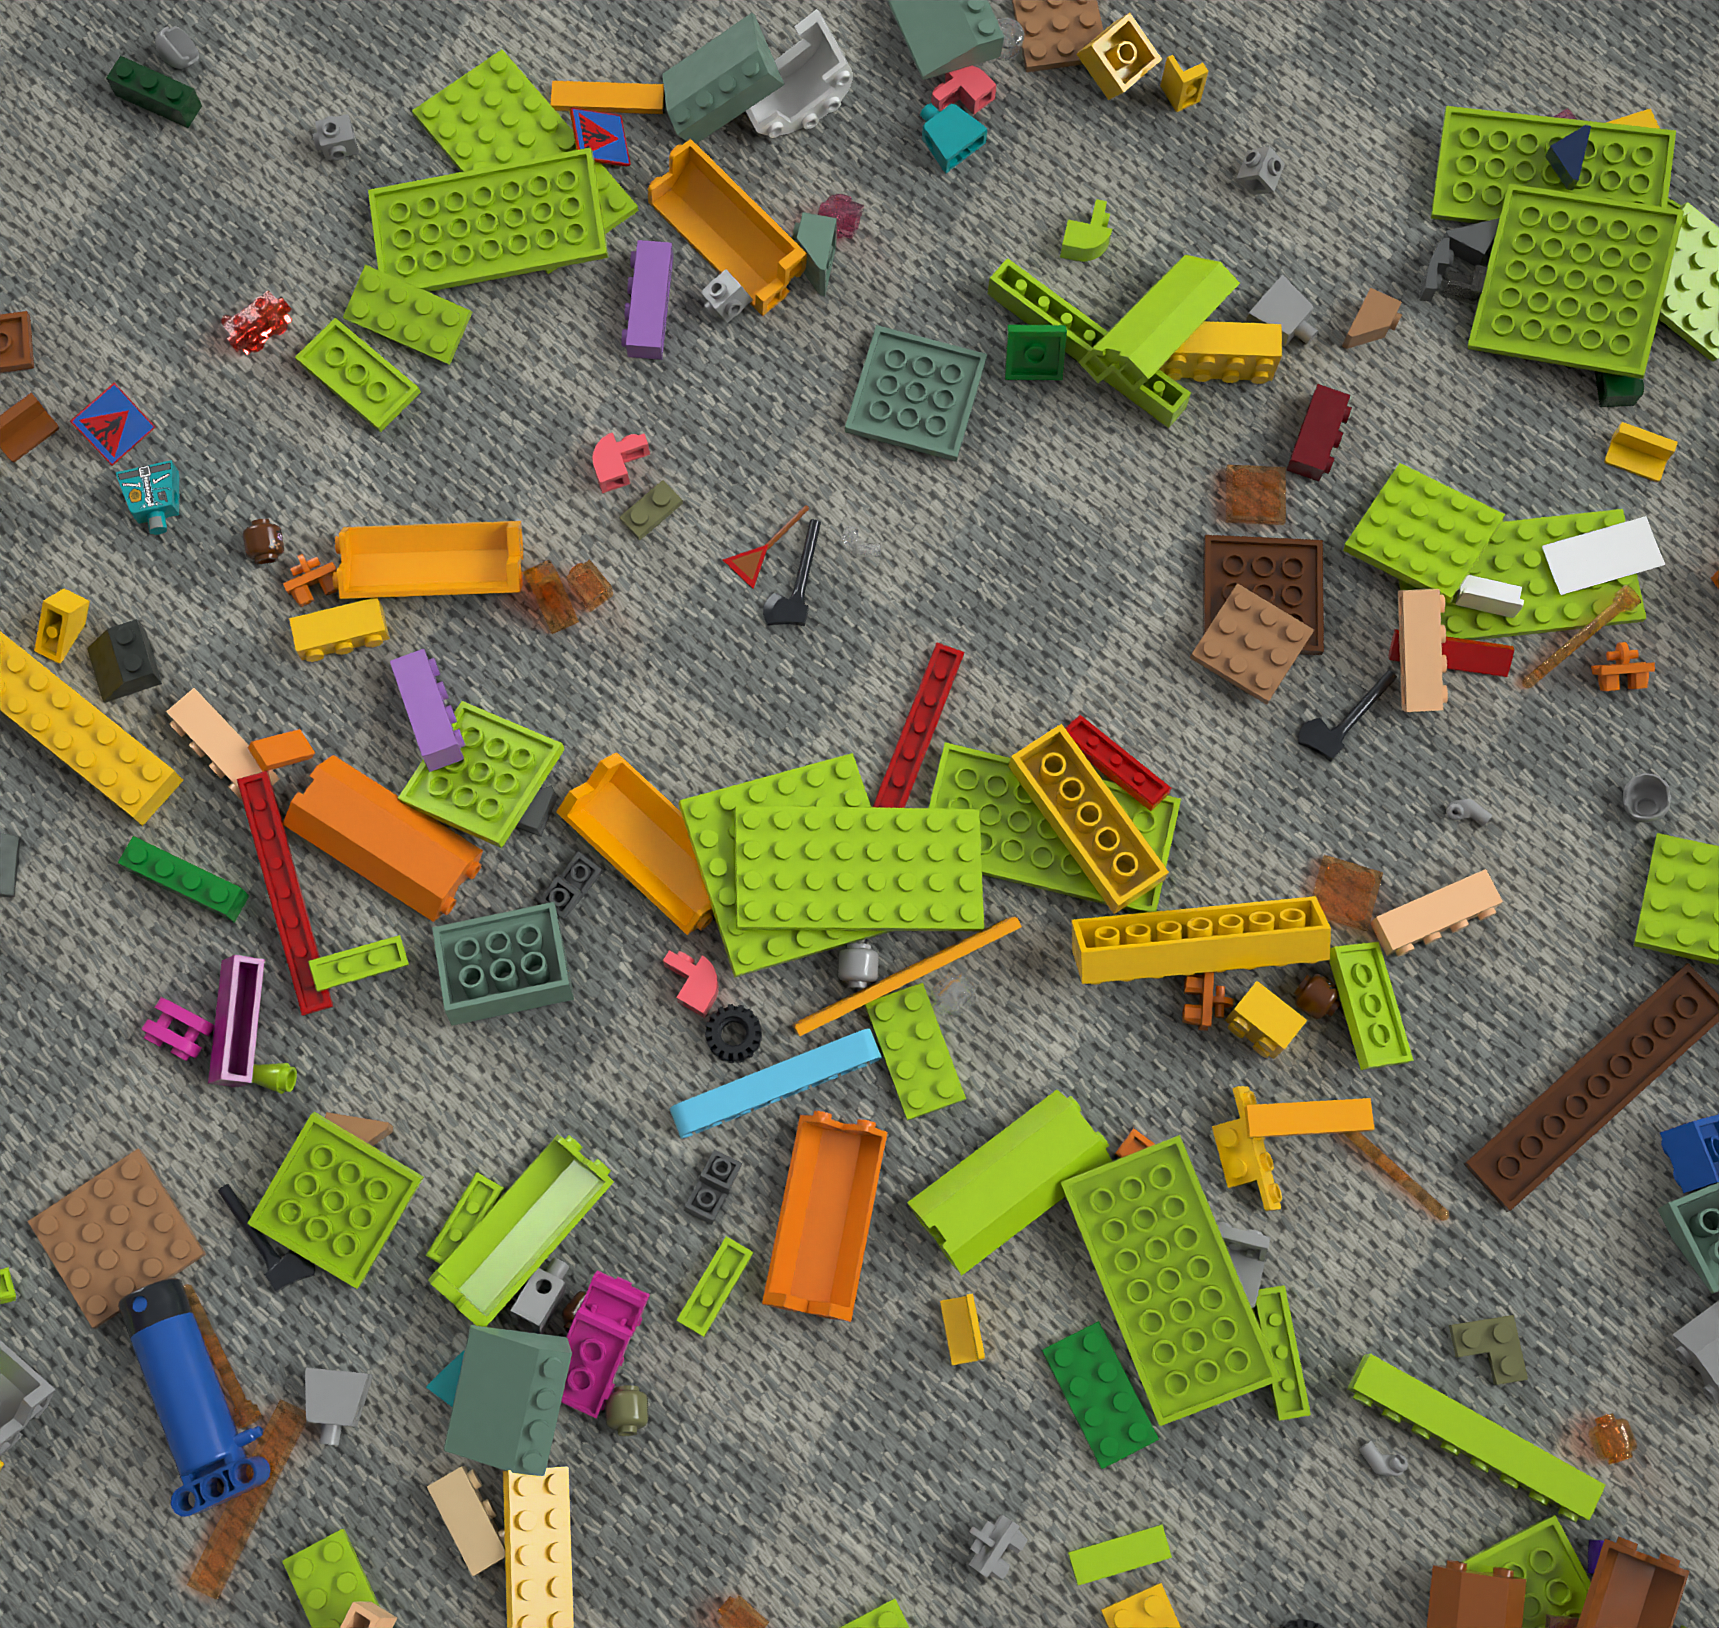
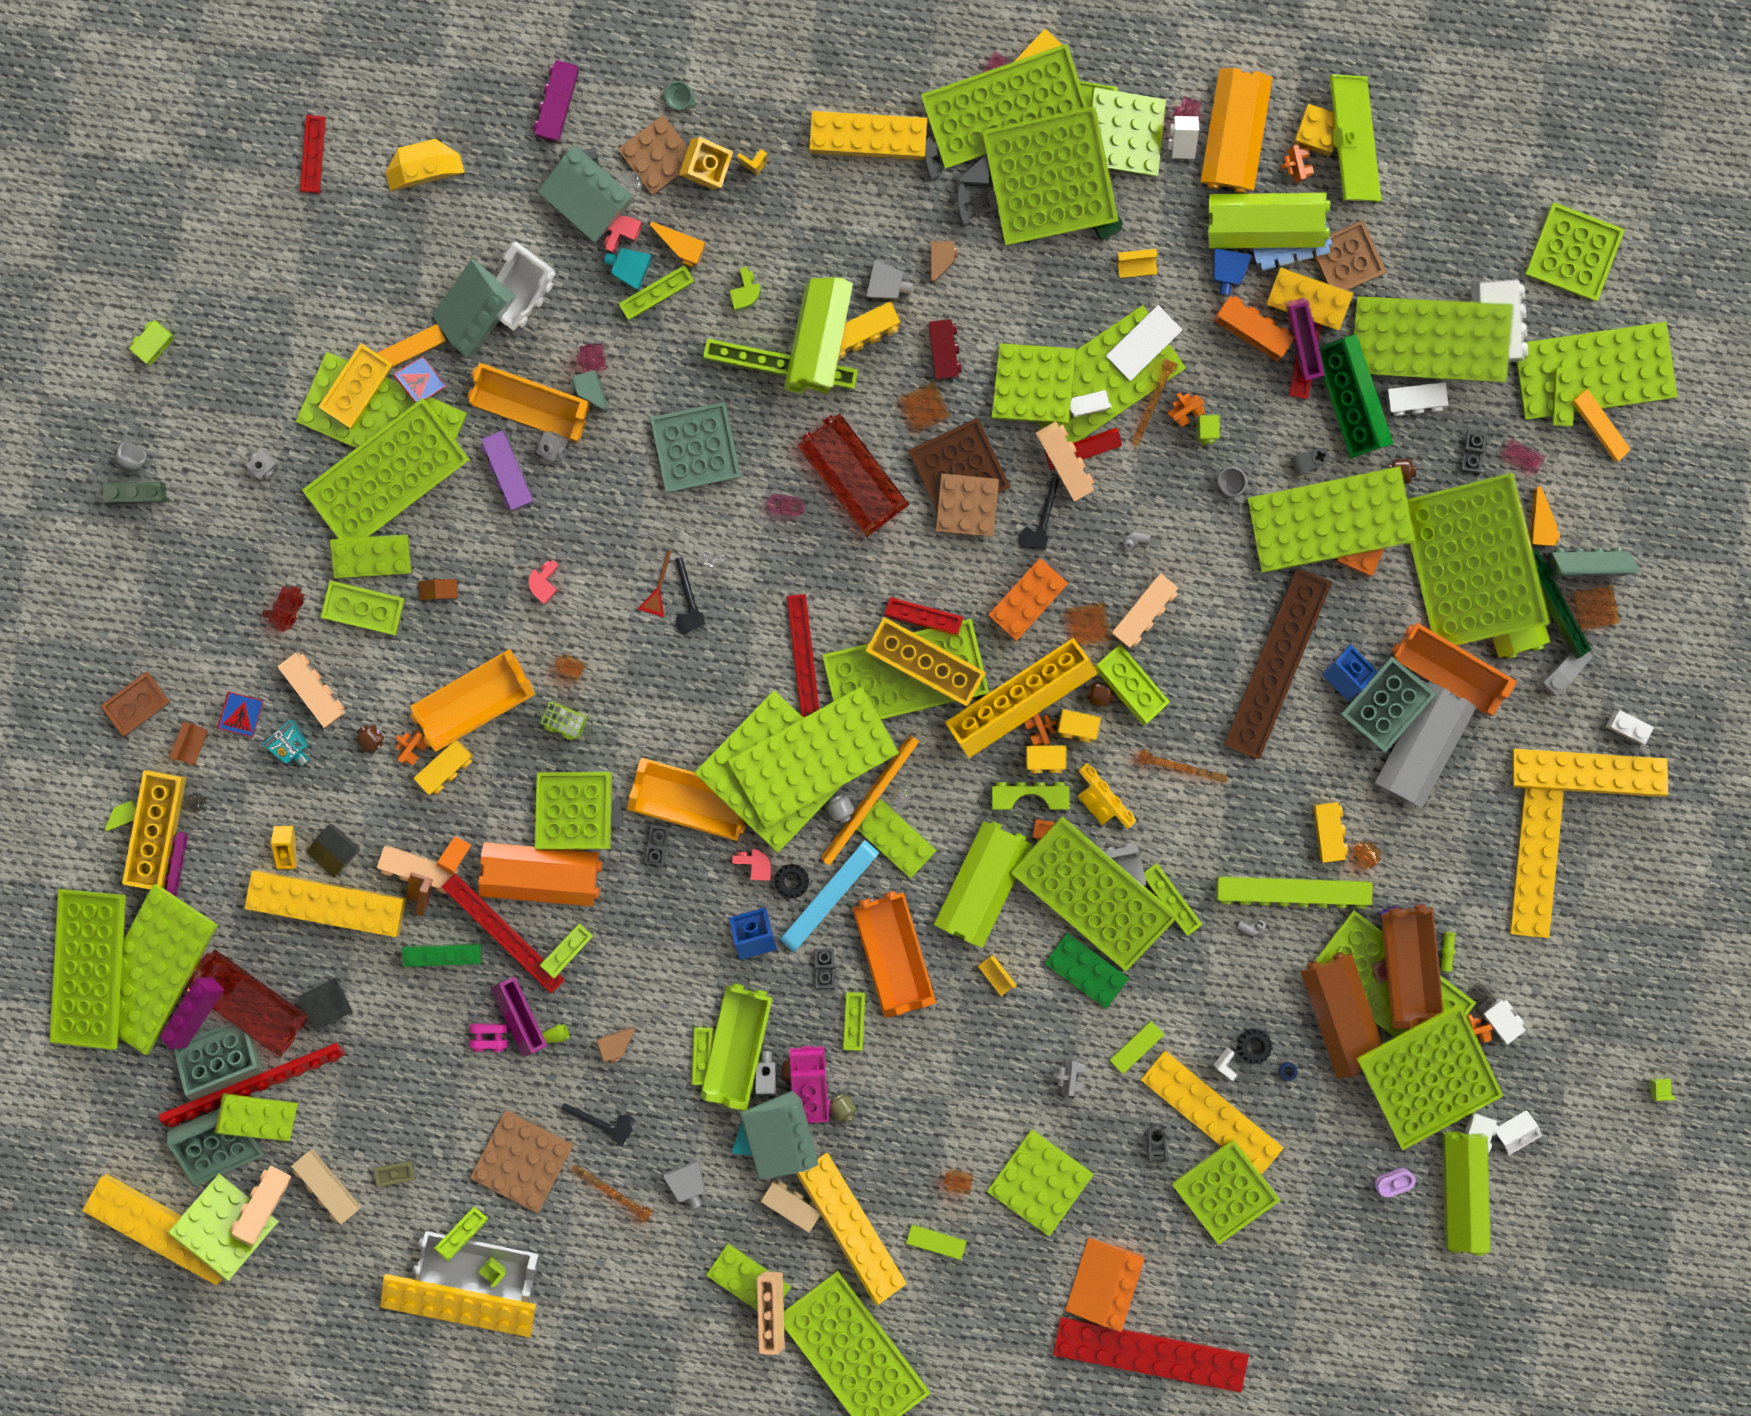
camera: 25 degrees left, 15 degrees up
blue piece [118,1278,270,1517] -> none
clear orange tile [187,1399,307,1599] -> none
lime plate [247,1112,424,1289] -> none
medium lavender brick [390,649,466,772] -> none
sand green slope [432,902,574,1026] -> none
clear orange slope [523,560,579,634] -> none
olive plate [619,480,683,541] -> none
green plate [1005,325,1067,380] -> none
light grey brick [1236,146,1285,195] -> none
light orange tile [1244,1098,1375,1138] -> none
olive plate [1449,1315,1528,1385] -> none
dark blue slope [1545,125,1591,190] -> none
none -> light nougat brick [277,653,345,728]
none -> yellow plate [319,343,394,429]
none -> dark orange panel [406,872,433,917]
none -> dark orange slope [418,579,458,601]
none -> brick [541,702,589,740]
none -> lime plate [619,265,695,321]
none -> light orange slope [650,221,706,267]
none -> blue slope [729,907,777,960]
none -> clear pink plate [767,494,805,517]
none -> clear red panel [797,413,910,537]
none -> yellow brick [810,111,927,160]
none -> dark grey slope [925,137,940,181]
none -> orange brick [988,558,1069,641]
none -> lime arch [992,782,1069,809]
none -> yellow brick [1025,745,1066,773]
none -> lime brick [1196,415,1220,445]
none -> yellow brick [1313,802,1348,863]

